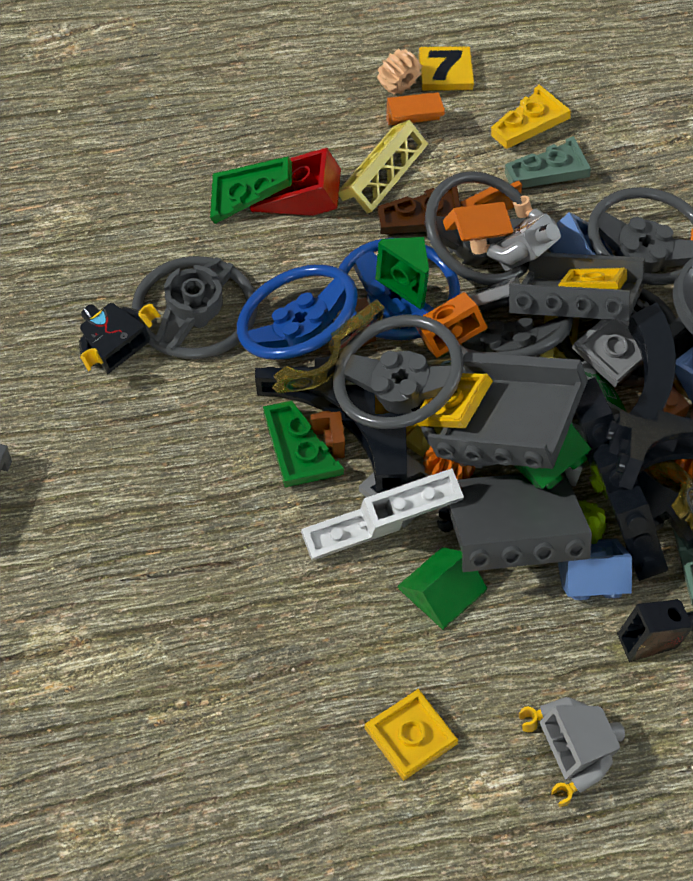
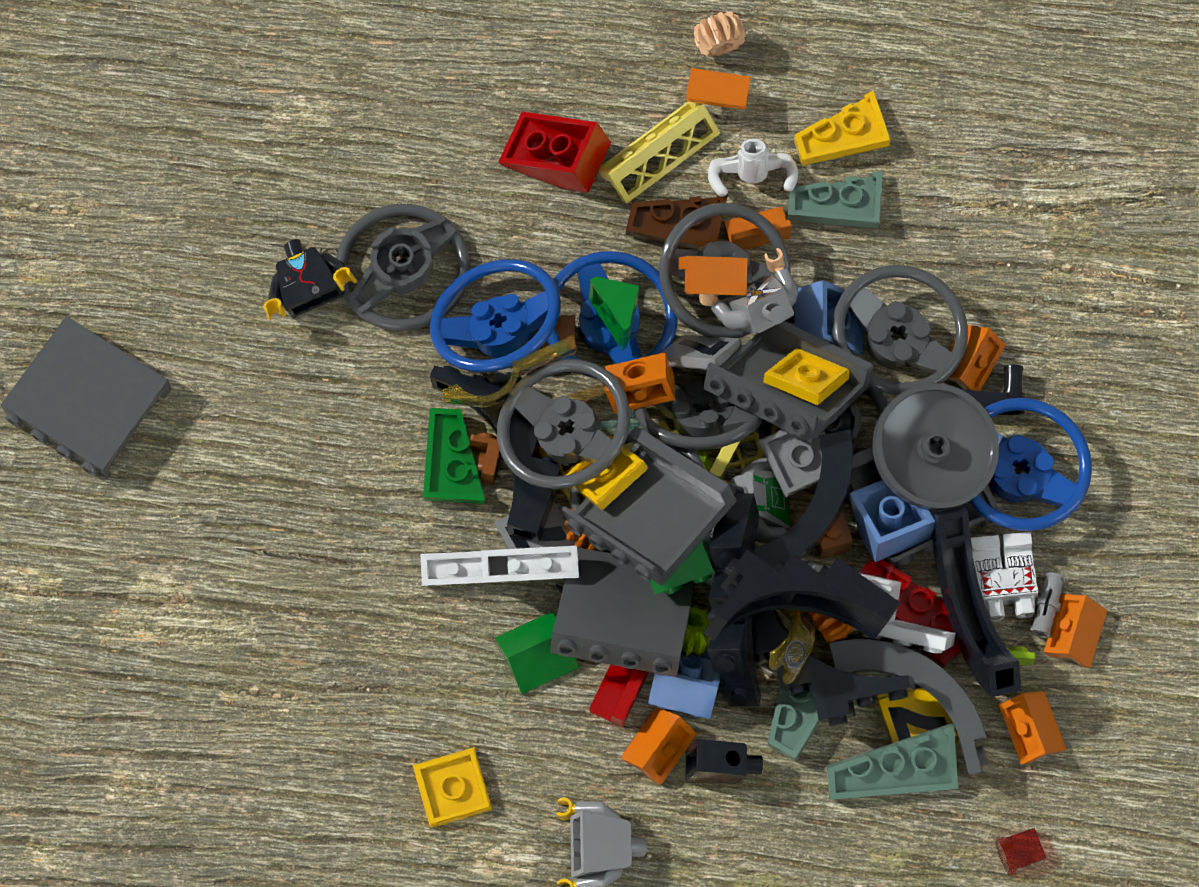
camera: 20 degrees right, 15 degrees up
green wing [210,156,292,224] -> none
yellow tile [418,47,474,91] -> none
none -> red panel [589,664,649,728]
none -> orange panel [621,707,697,785]
none -> white piece [708,139,798,197]

